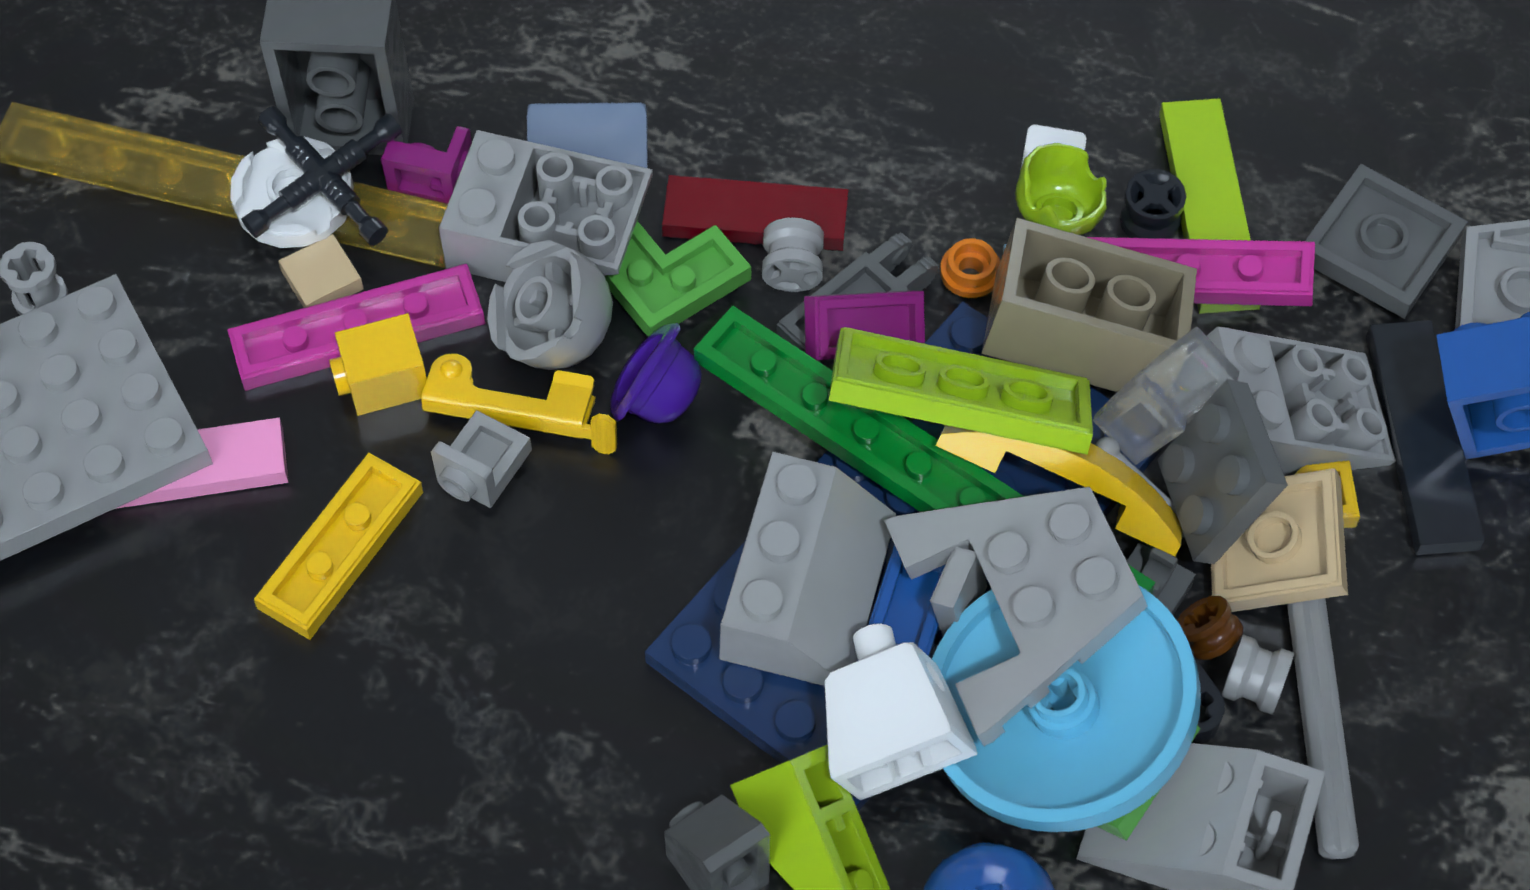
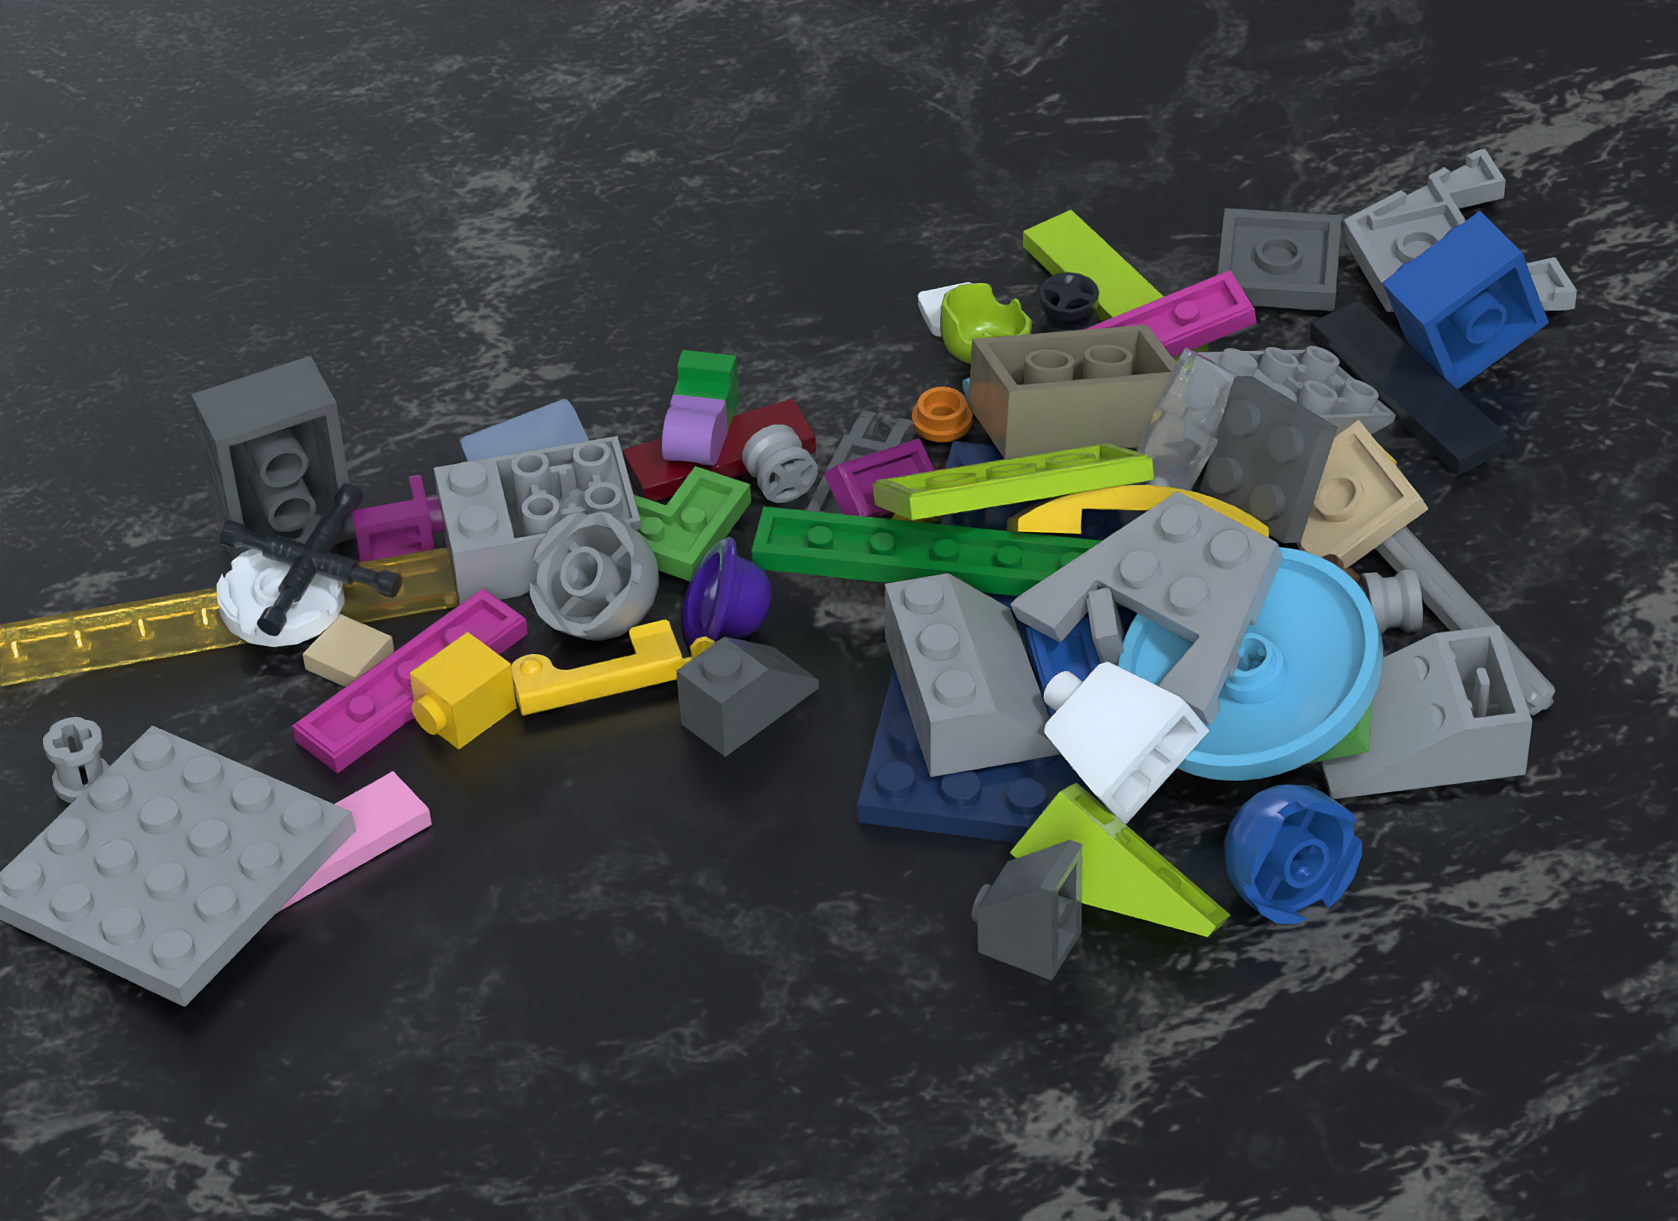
camera: 25 degrees left, 15 degrees down
yellow tile [254,453,423,640] -> none
light grey bracket [431,410,532,508] -> none
none -> leg [662,350,739,466]
none -> dark grey slope [676,637,819,757]

